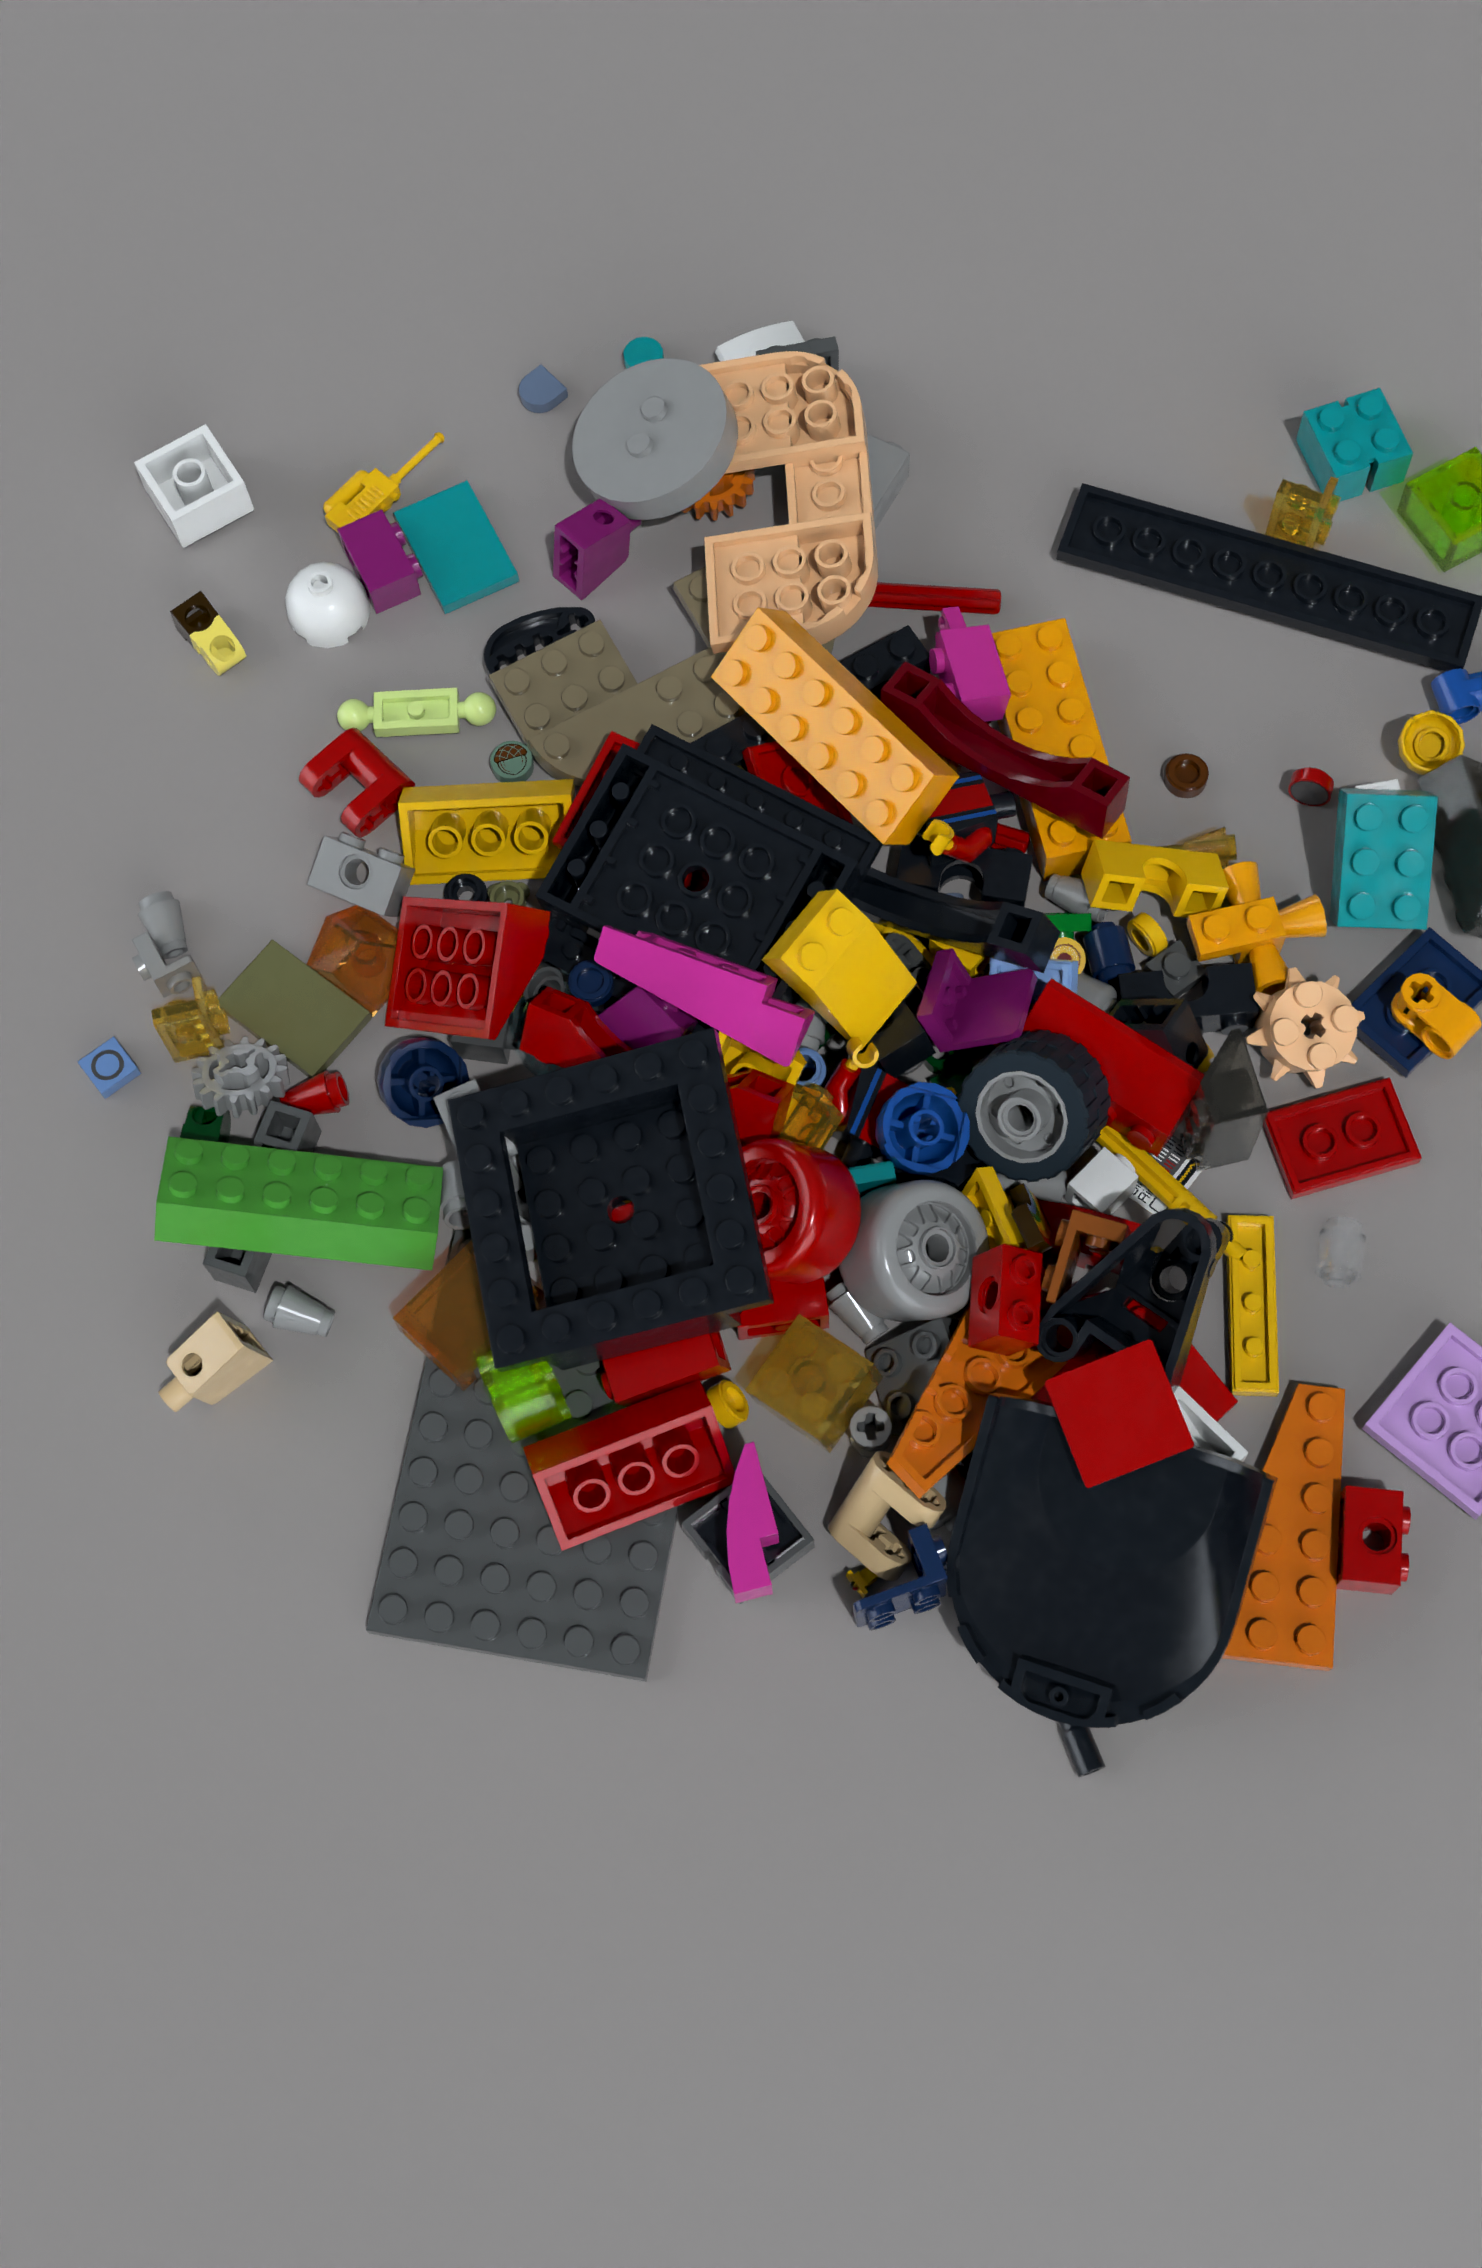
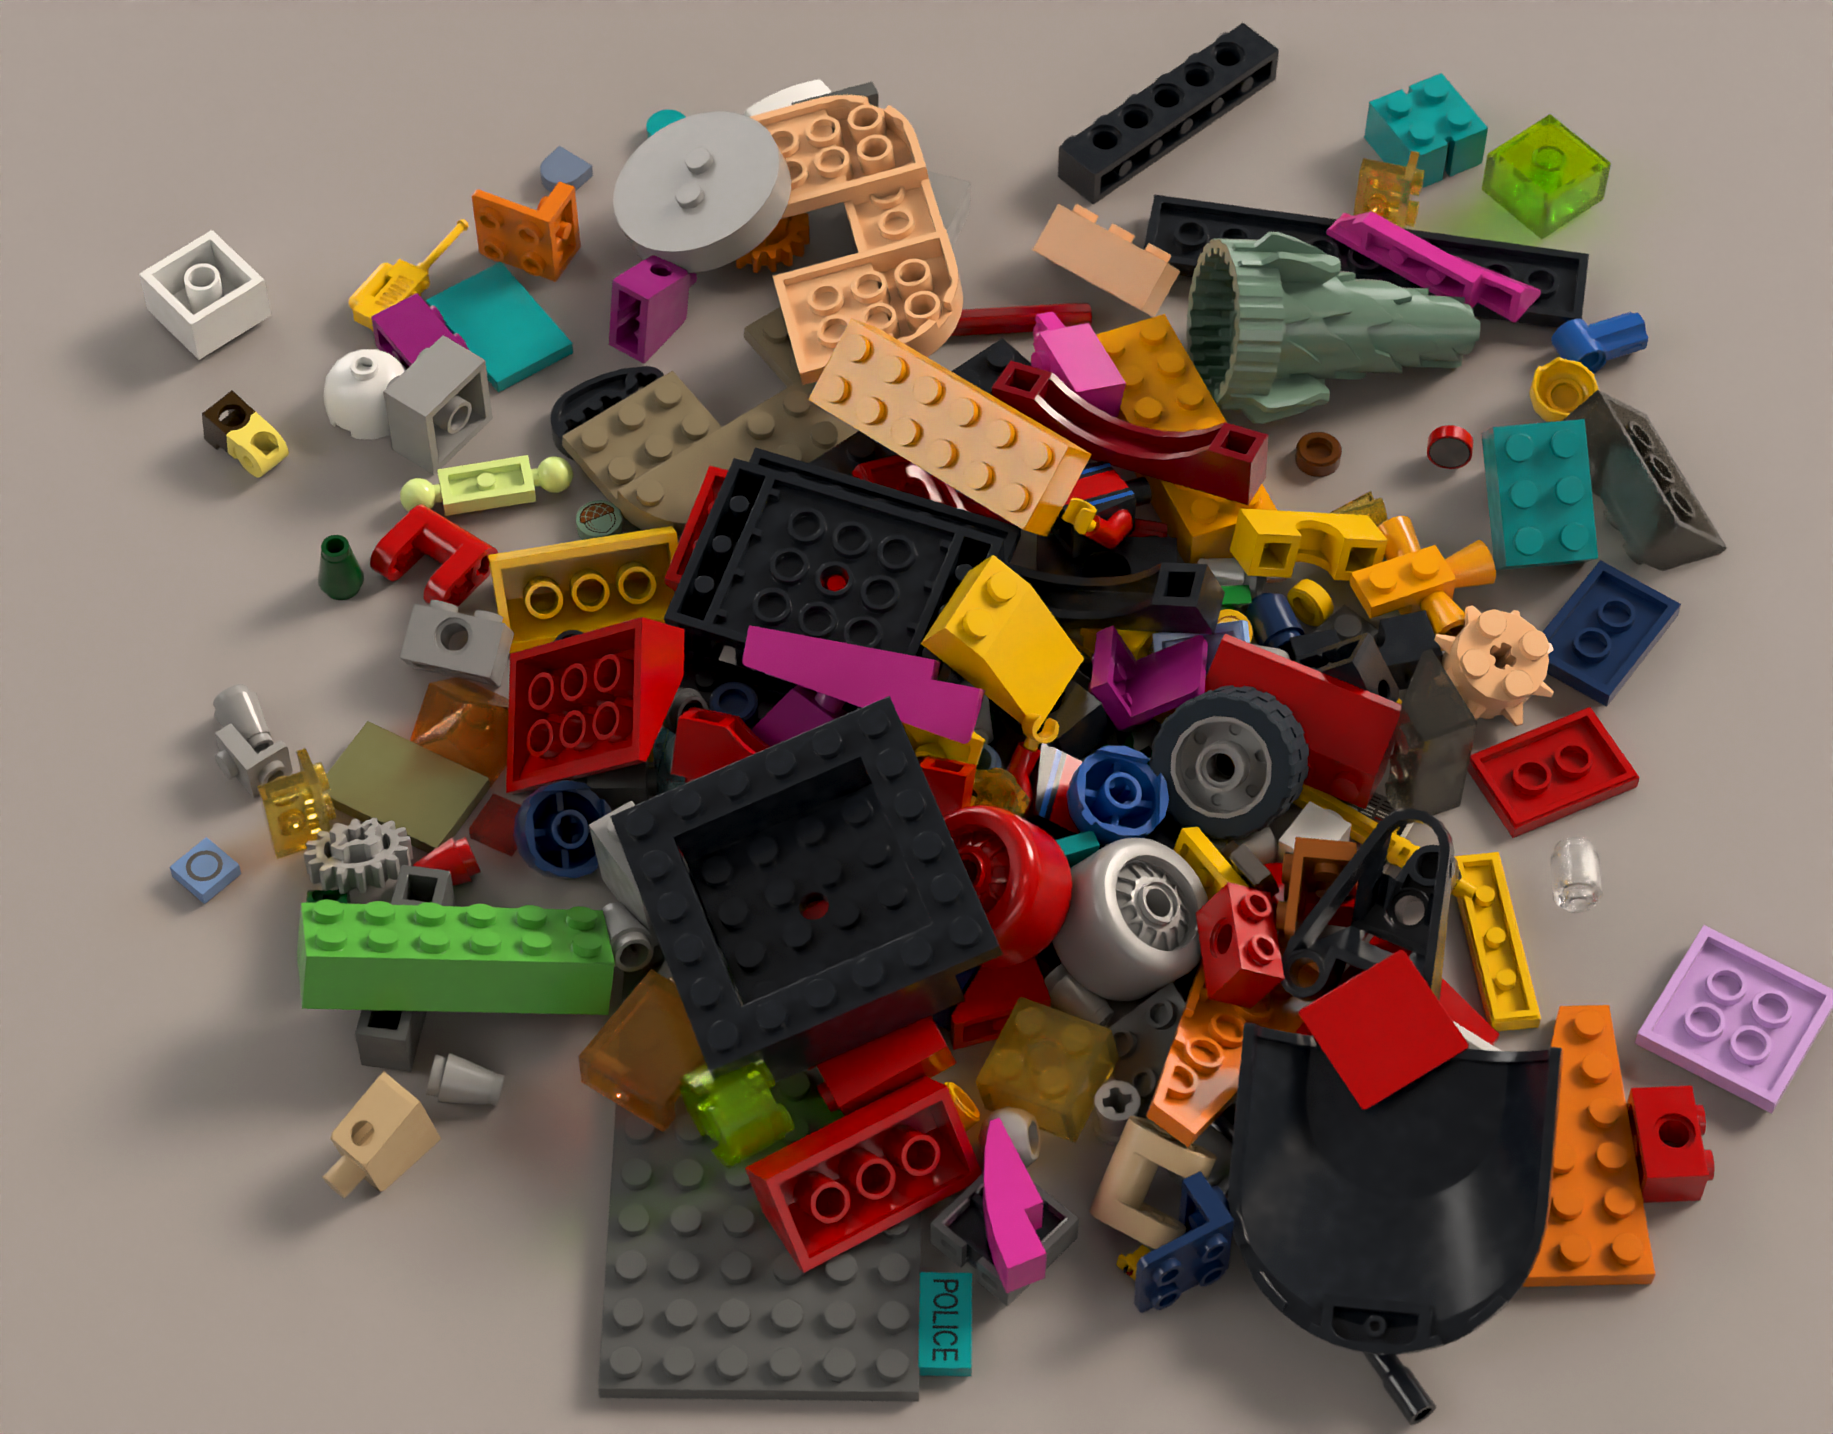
camera: 15 degrees left, 15 degrees down
light orange piece [1391,973,1482,1059] -> none
none -> dark green cone [318,535,364,600]
none -> light grey brick [383,335,493,475]
none -> clear red tile [469,793,521,857]
none -> orange bracket [472,181,581,282]
none -> teal tile [918,1272,972,1377]
none -> light grey piece [978,1106,1040,1168]
none -> light nougat brick [1033,203,1180,317]
none -> black brick [1058,23,1279,205]
none -> sand green cone [1186,232,1480,424]
none -> dark pink wedge [1327,211,1541,323]

